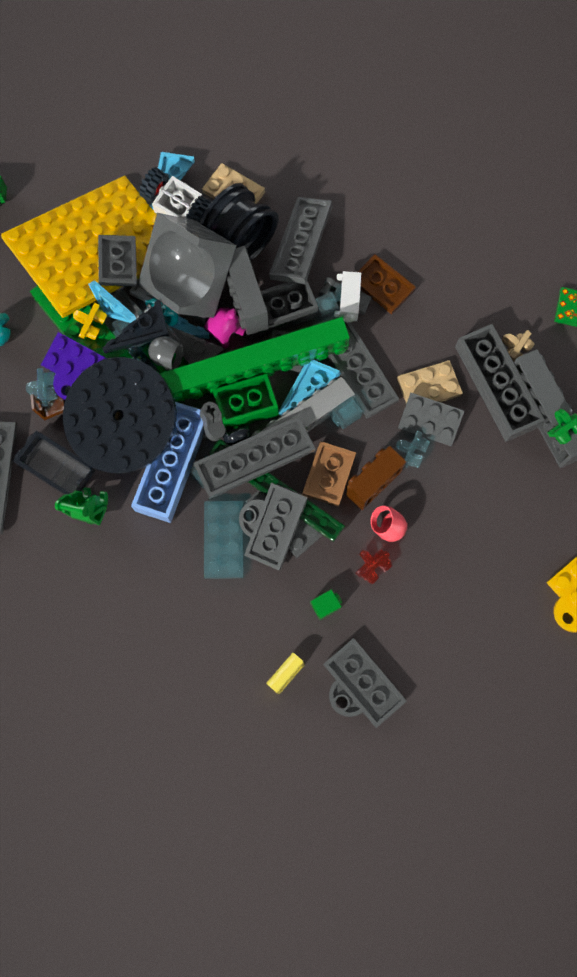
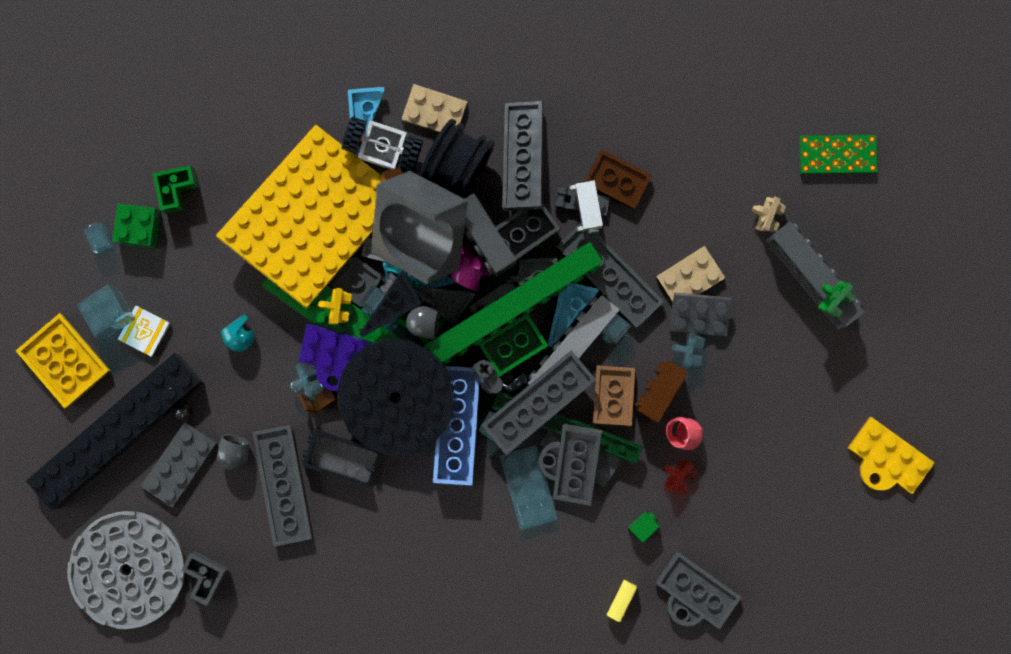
camera: 10 degrees left, 10 degrees up
green piece [55,487,108,525] -> none
medium azure wing [88,281,136,323] -> none
dark grey plate [98,235,137,286] -> none
clear light blue brick [315,291,340,316] -> none
dark grey brick [455,324,545,442] -> none

